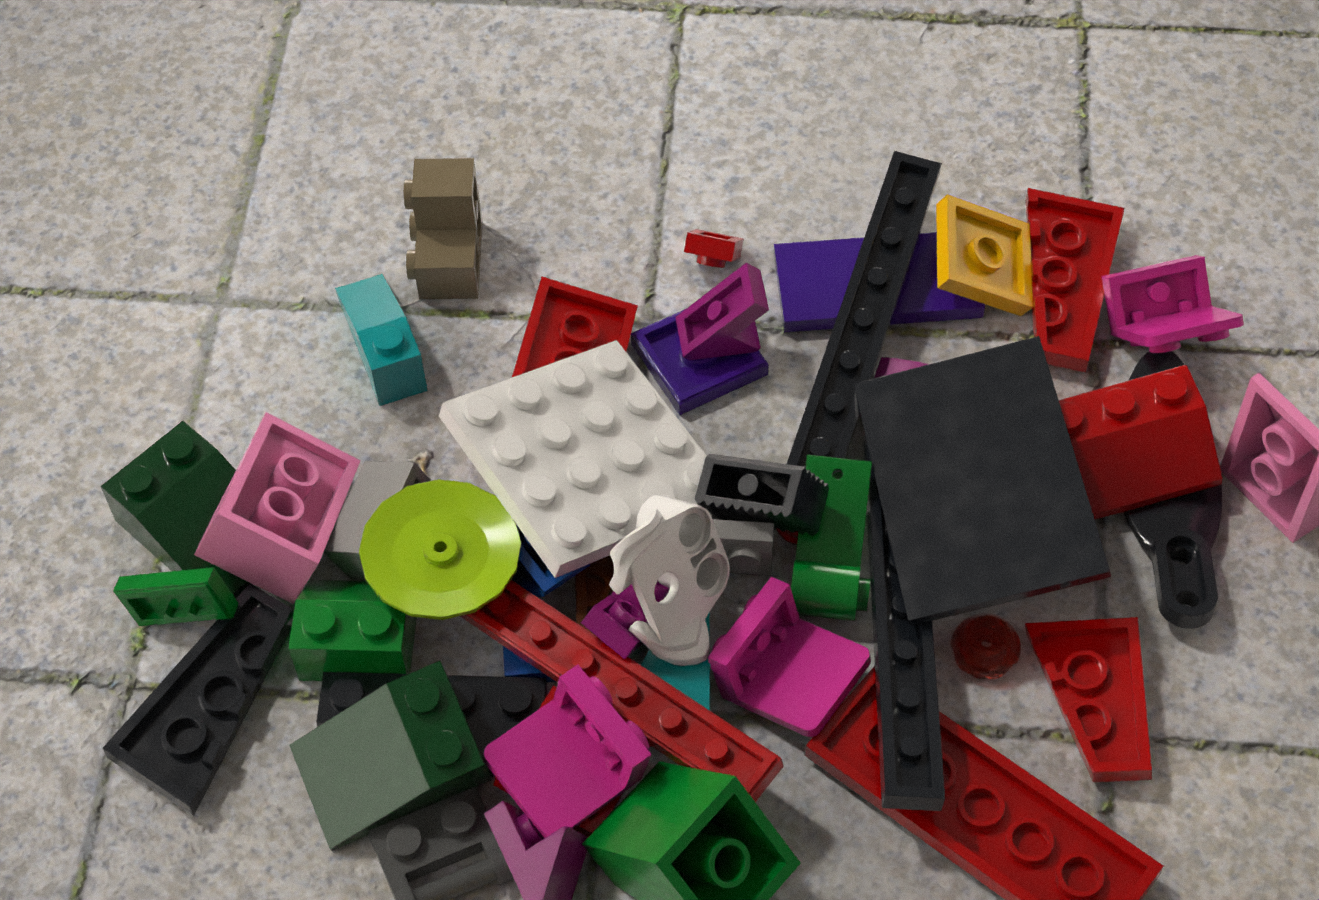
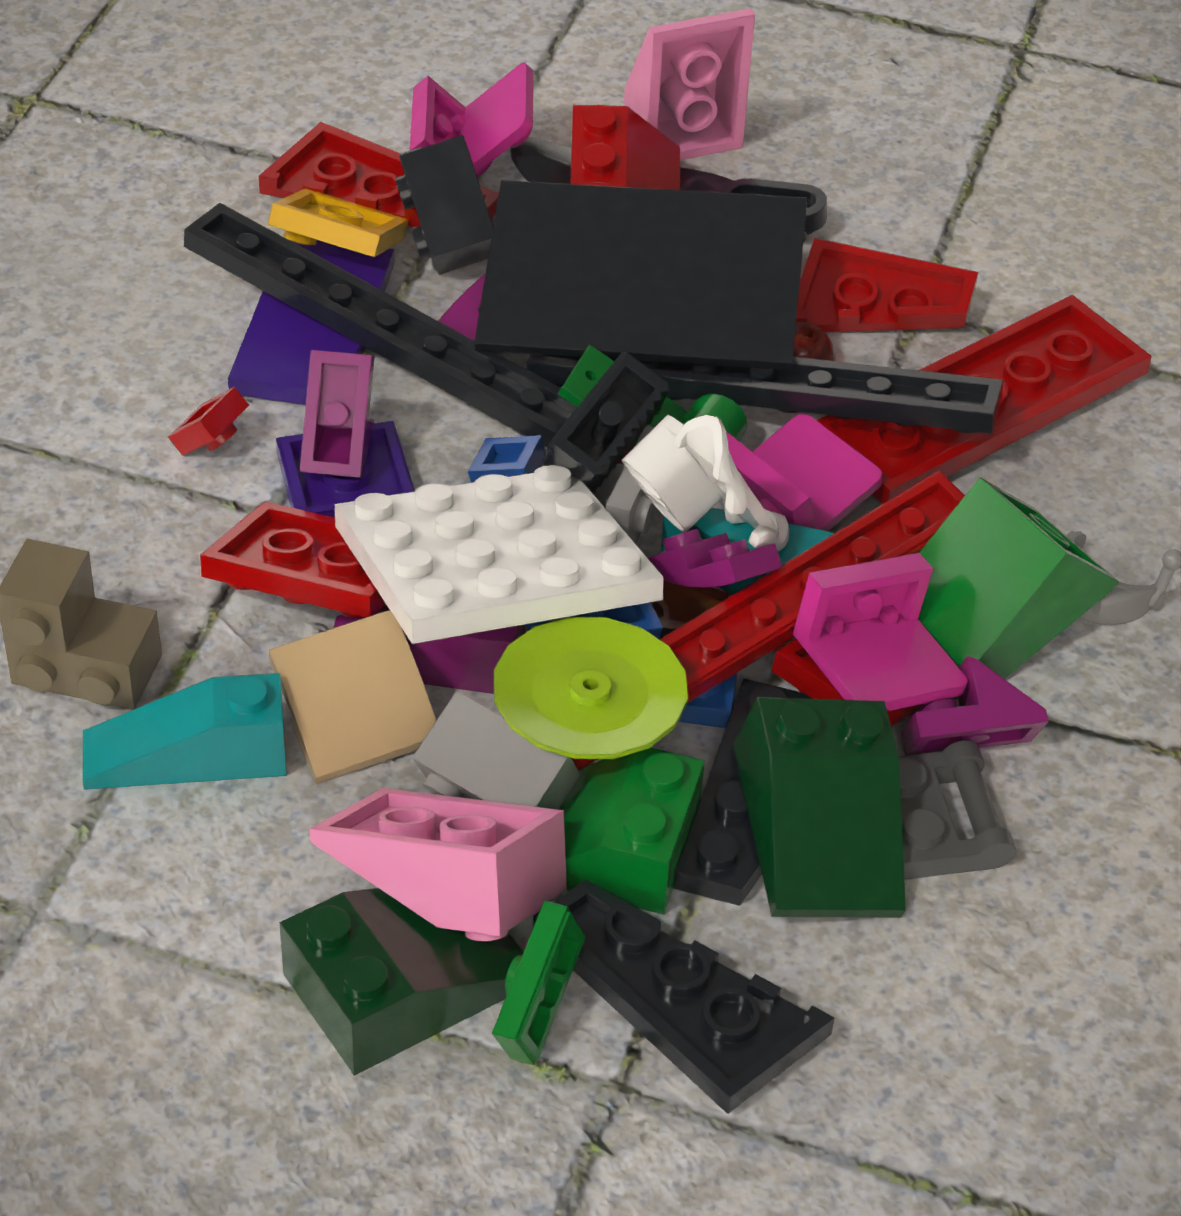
camera: 80 degrees left, 10 degrees down
none -> tan slope [269,610,436,784]
none -> black hinge [395,135,493,275]
none -> blue plate [468,435,546,483]

